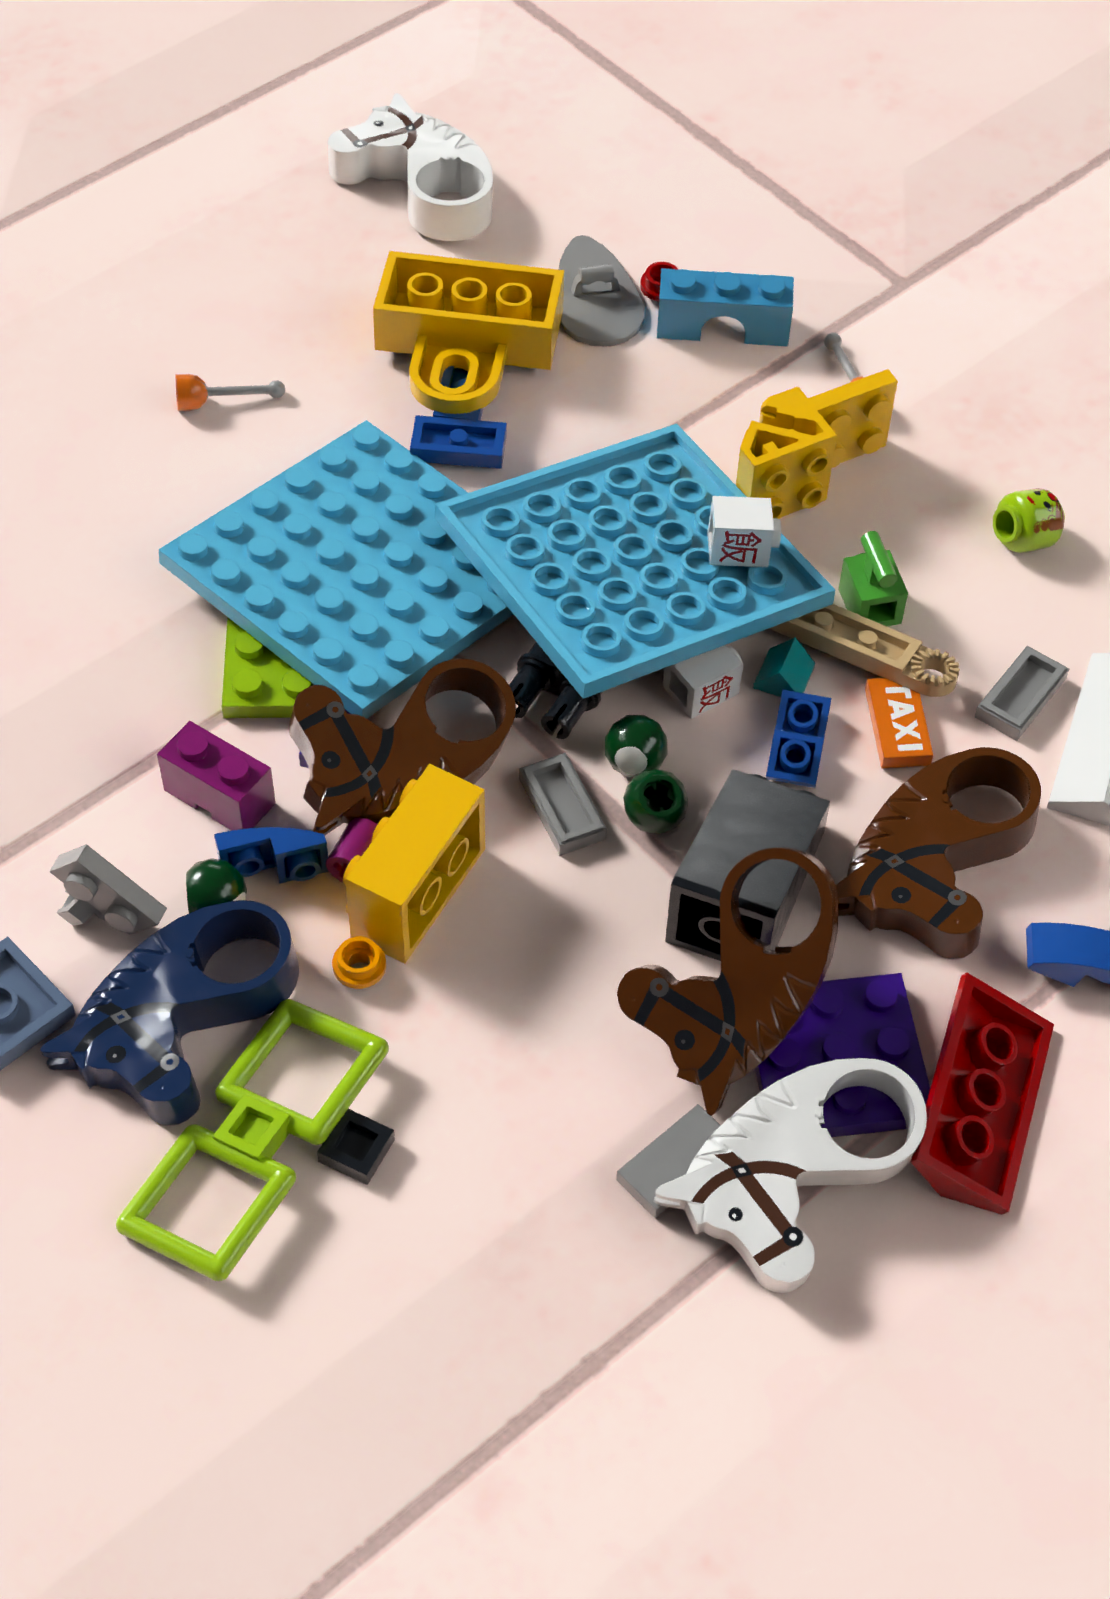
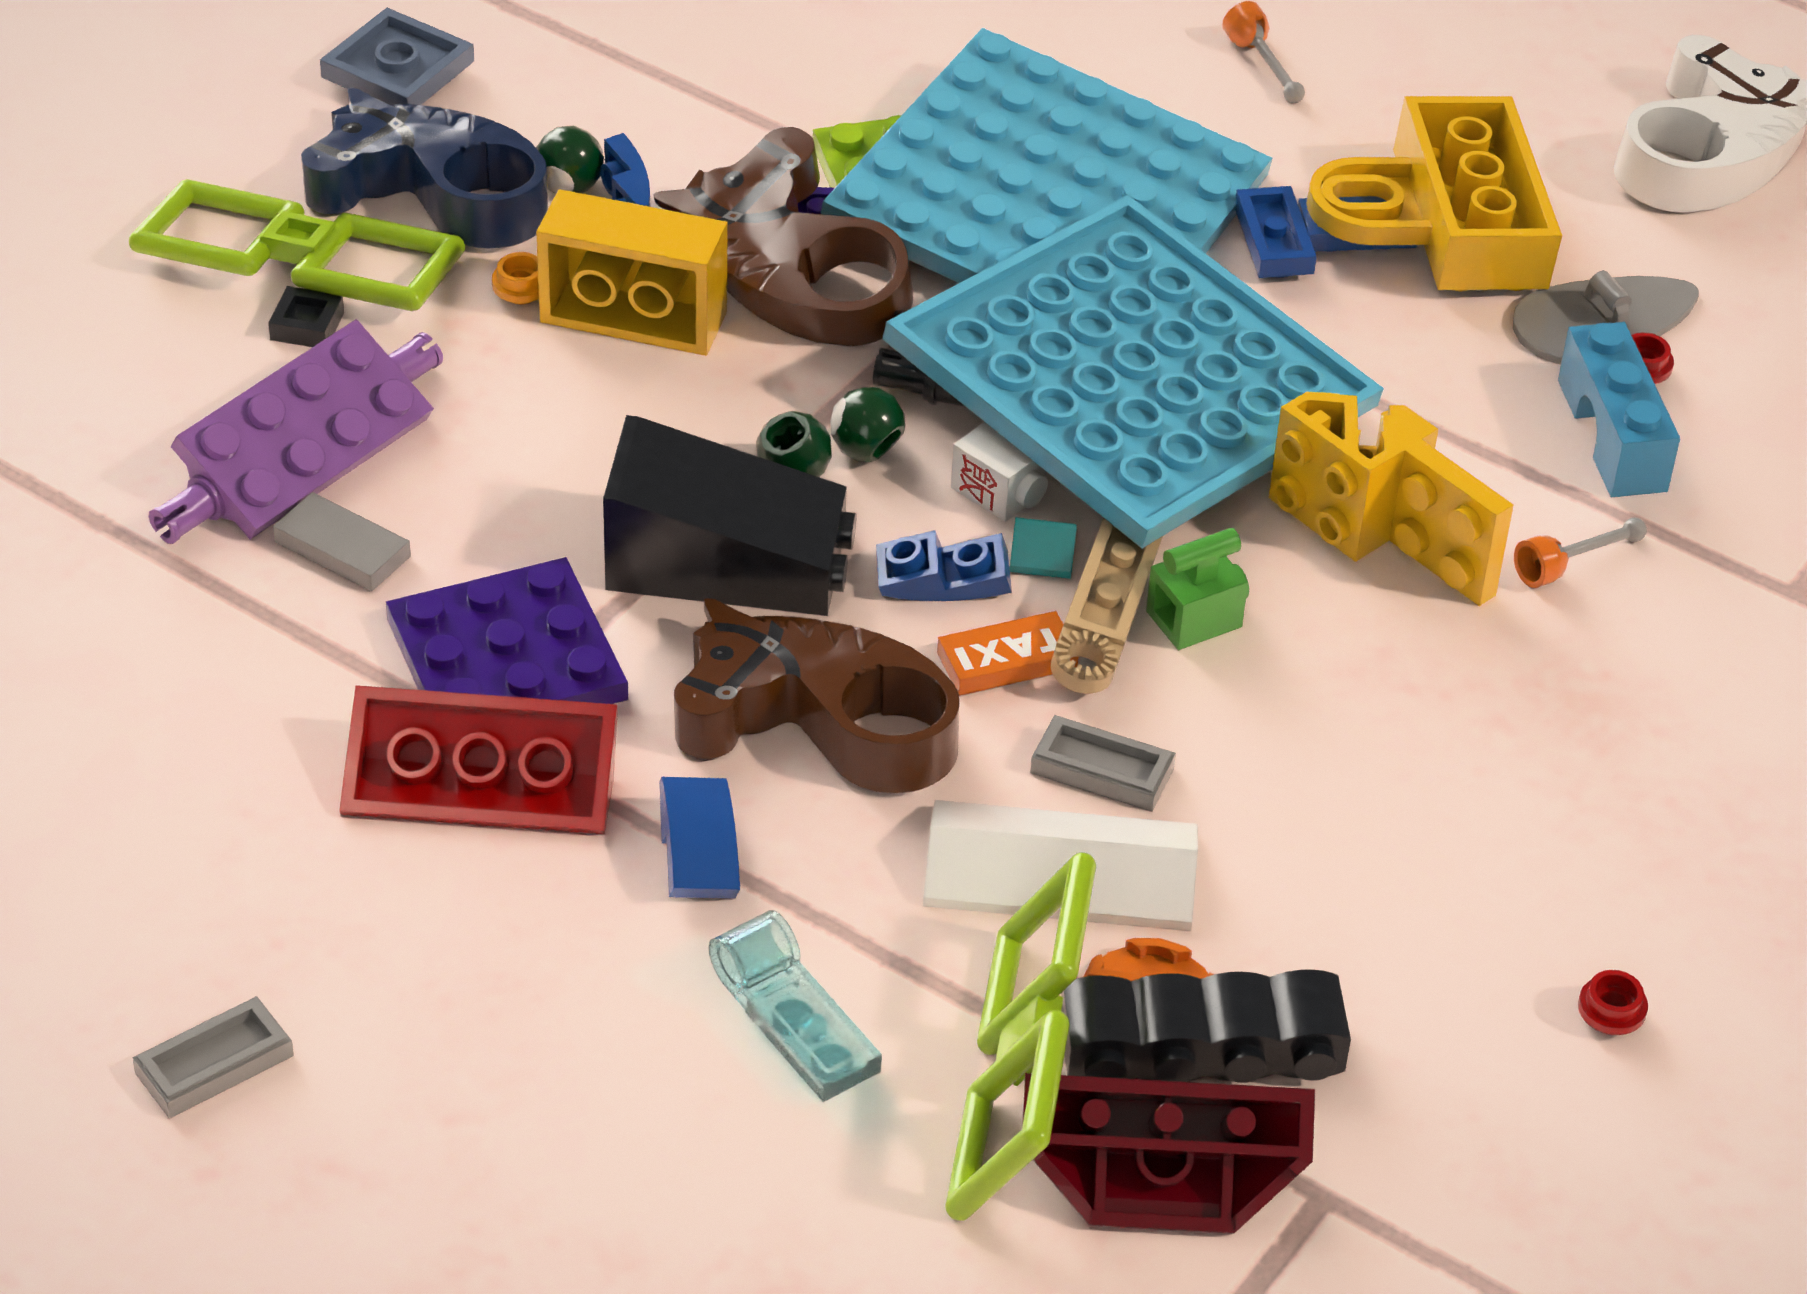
camera: 75 degrees right, 10 degrees down
light grey hinge [49,844,167,935] -> none
magenta brick [157,720,276,831] -> none
light grey tile [519,753,607,856] -> none
reddish brown animal [617,847,838,1116] -> none
white animal [654,1058,927,1293] -> none
white brick [707,496,781,567] -> none
lime head [993,488,1065,553] -> none
none -> medium lavender plate [148,319,443,544]

